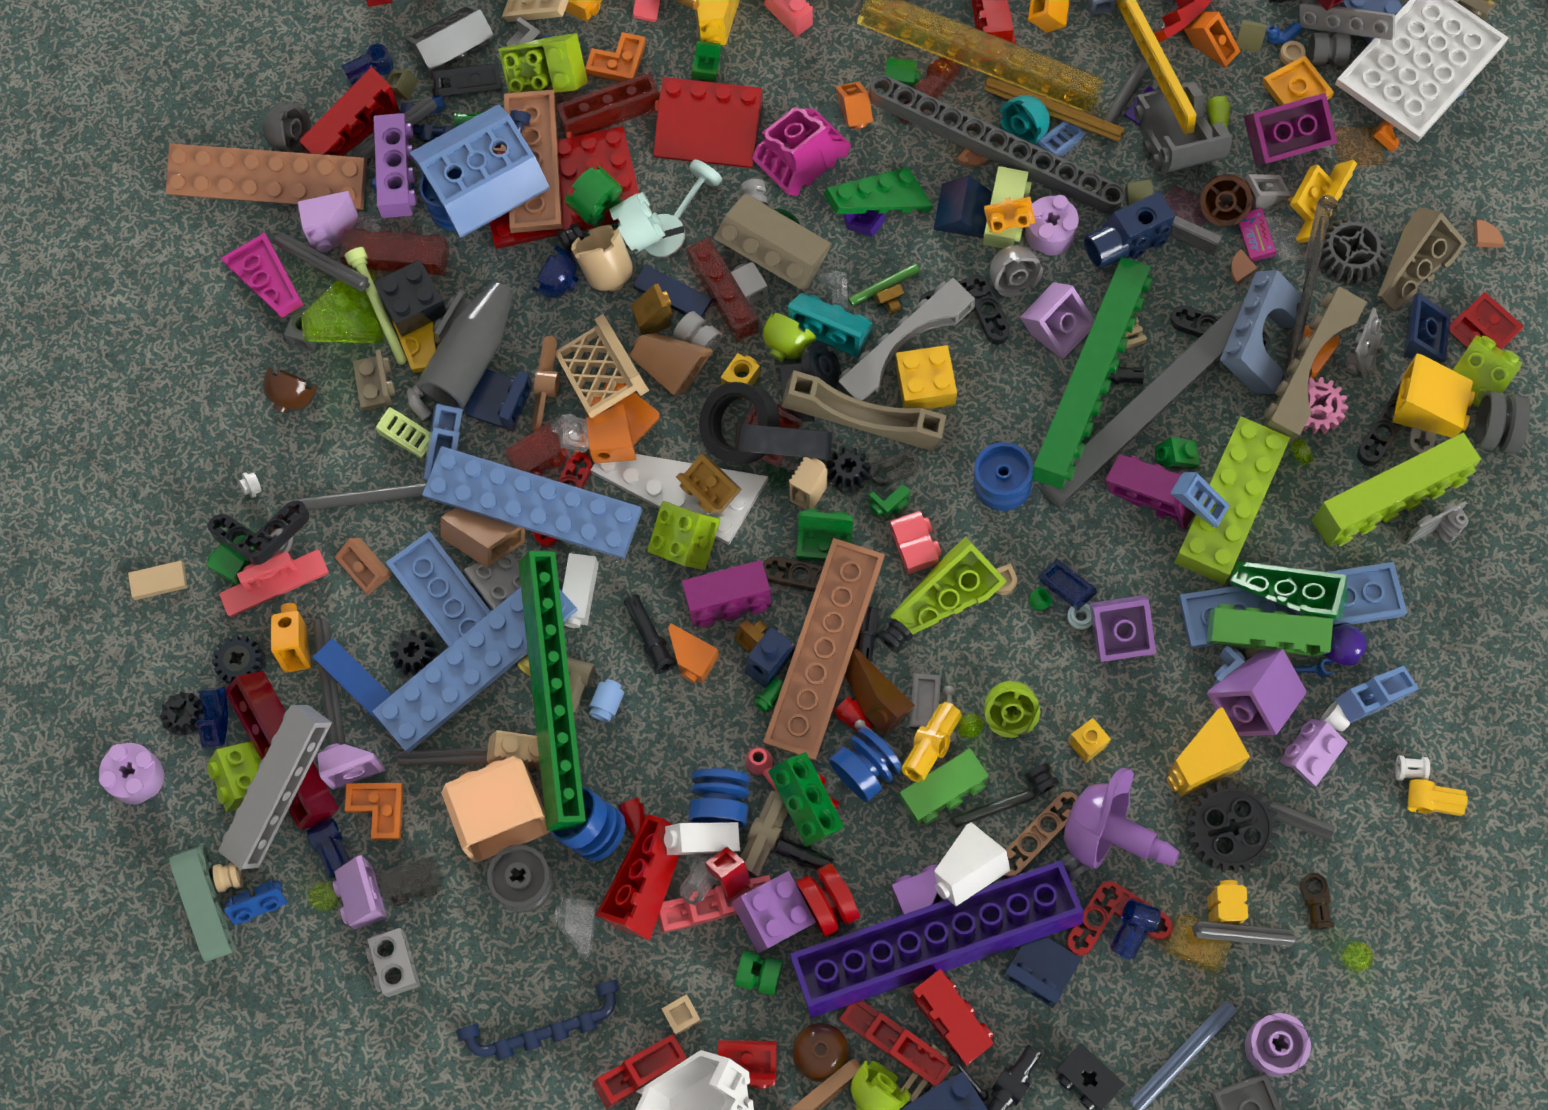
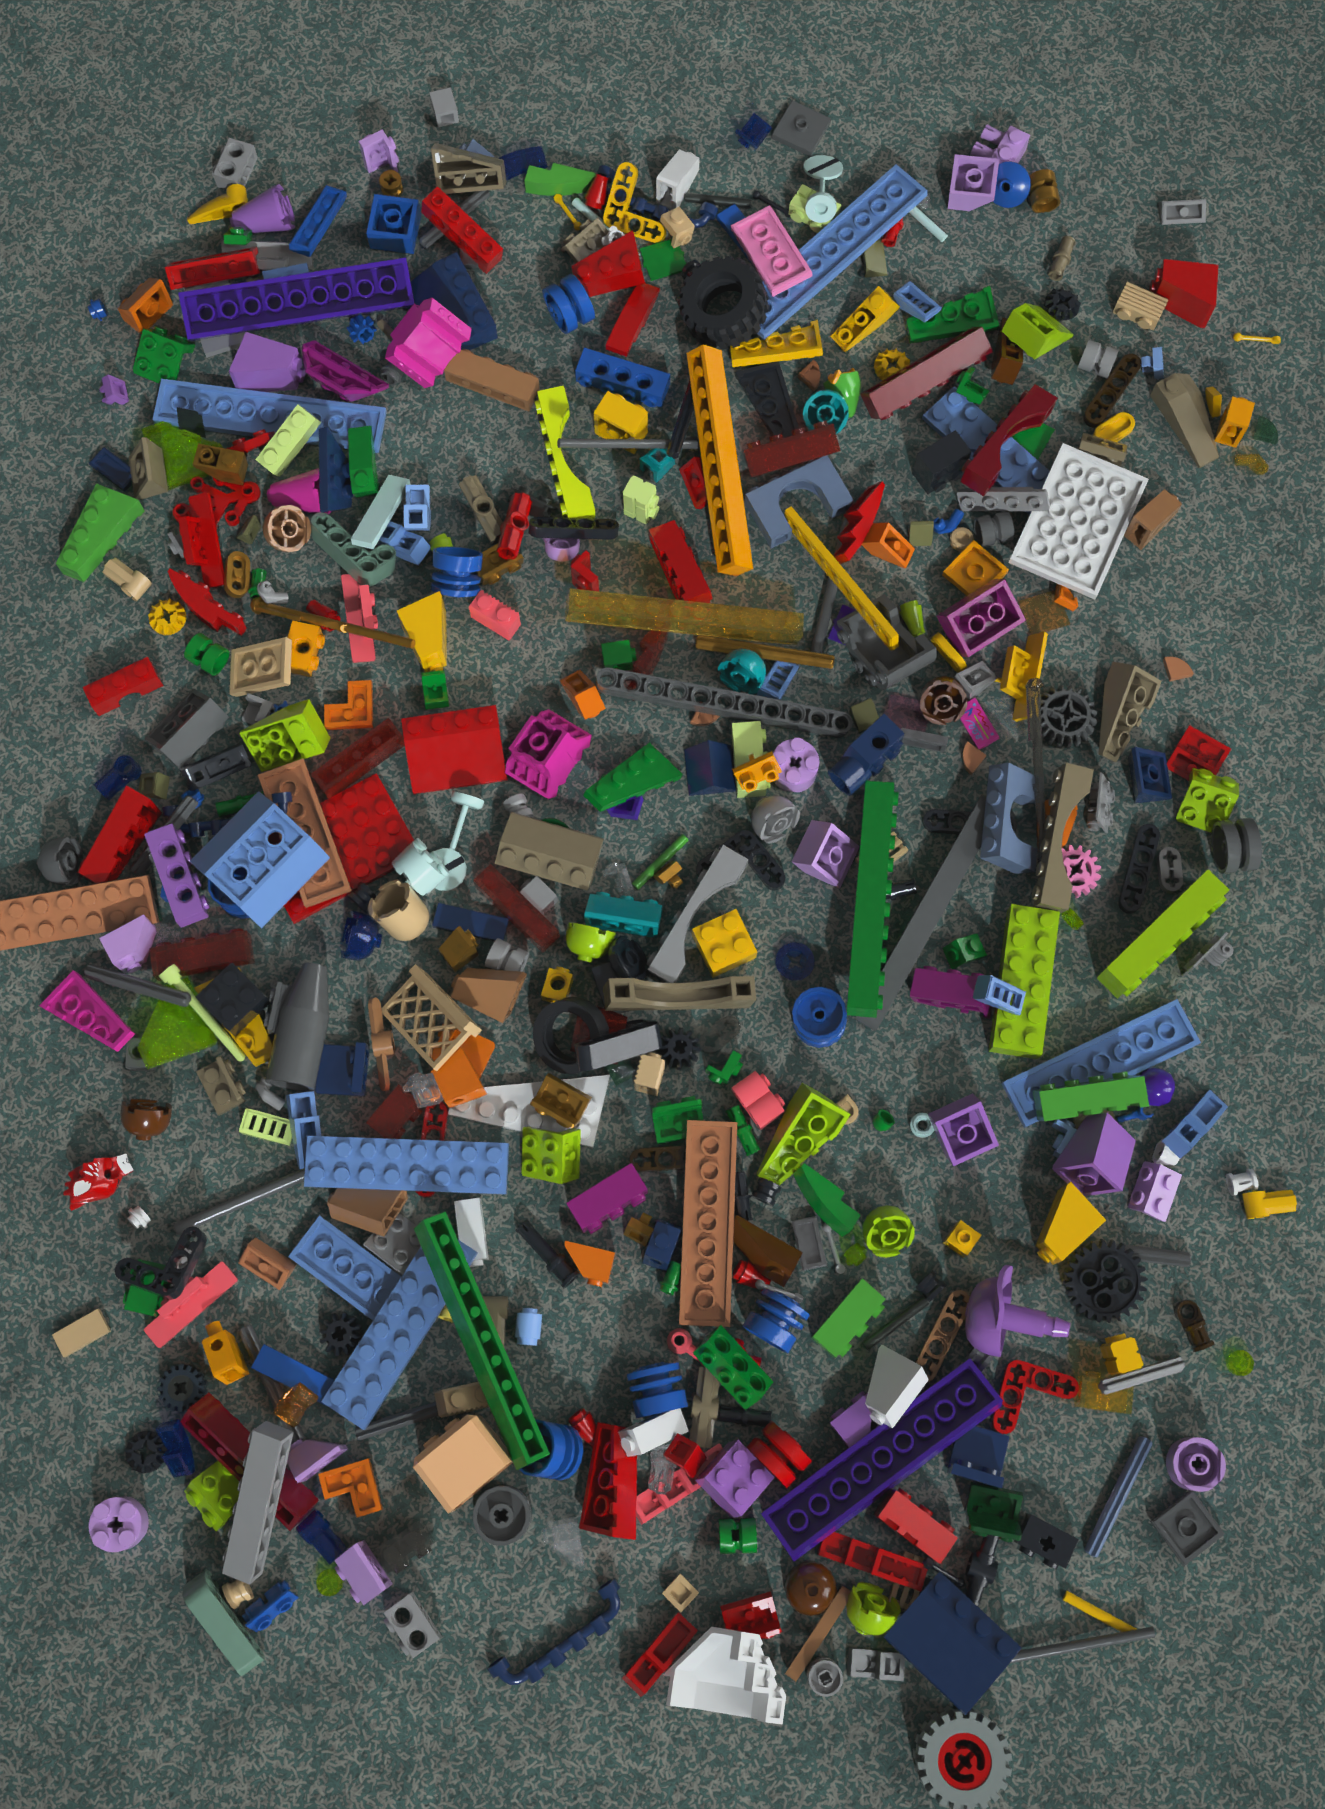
camera: 20 degrees left, 5 degrees up
green brick [565,165,623,228] -> none
yellow piece [901,702,962,783] -> none
clear blue tile [1038,559,1097,611] -> none
clear blue piece [1110,899,1161,960] -> none
green wedge [1230,561,1347,619] -> none
yellow slope [1392,354,1475,438] -> none
none -> red piece [63,1154,133,1211]
none -> clear orange panel [273,1382,319,1428]
none -> green pin [725,1105,761,1157]
none -> clear blue gear [776,942,815,981]
none -> green slope [793,1163,860,1237]
none -> yellow tile [931,632,967,673]
none -> dark green bracket [965,1481,1023,1542]
none -> medium nougat slope [1124,489,1182,550]

